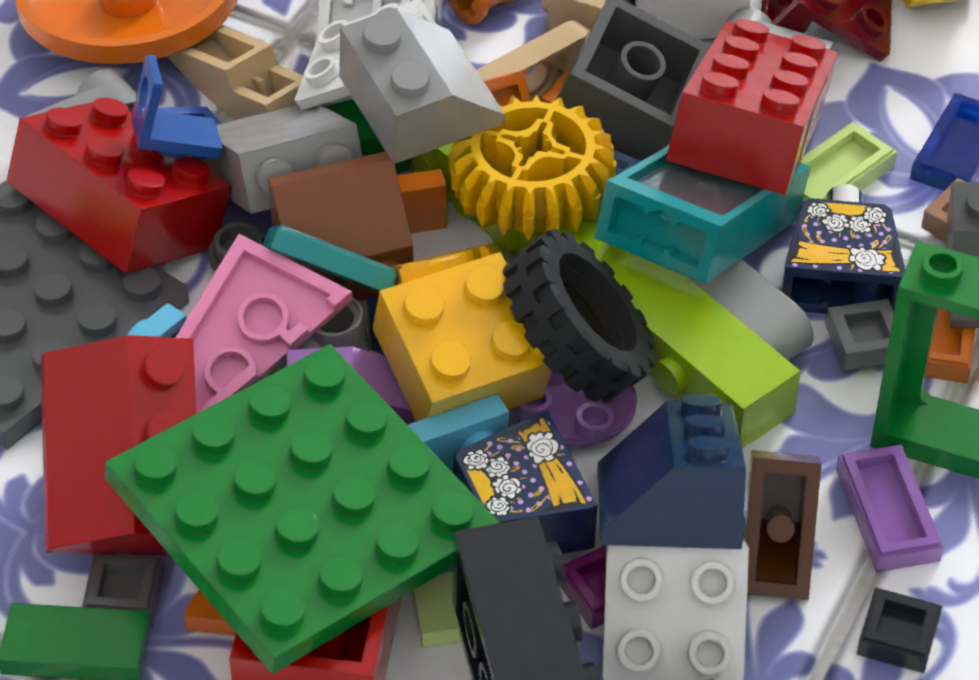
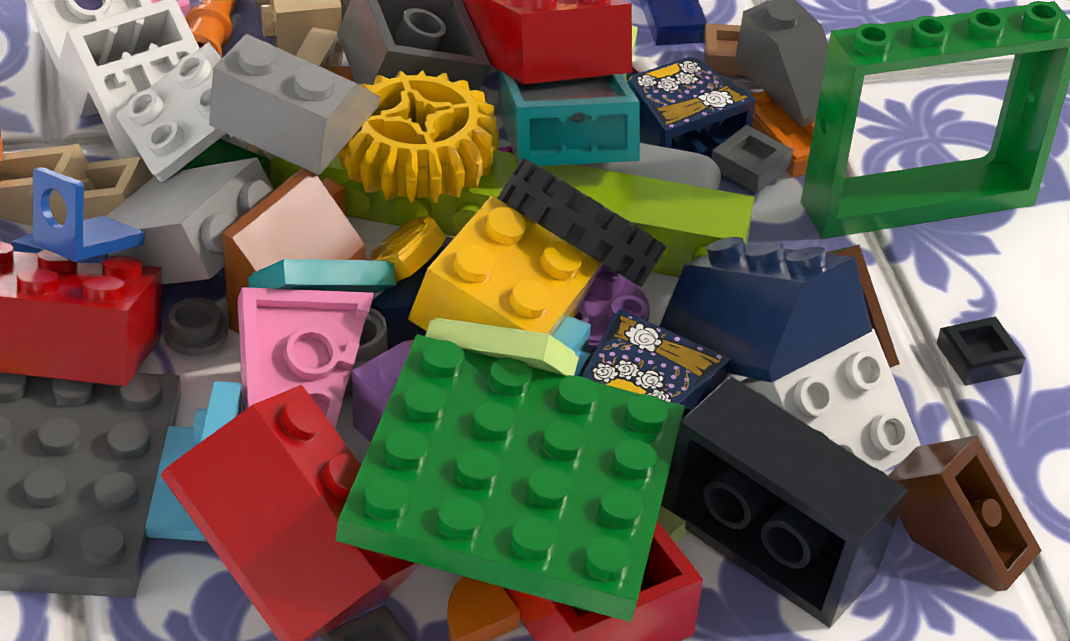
camera: 40 degrees left, 5 degrees down
medium lavender tile [836,445,944,572] -> none
none -> yellowish green tile [426,318,579,376]

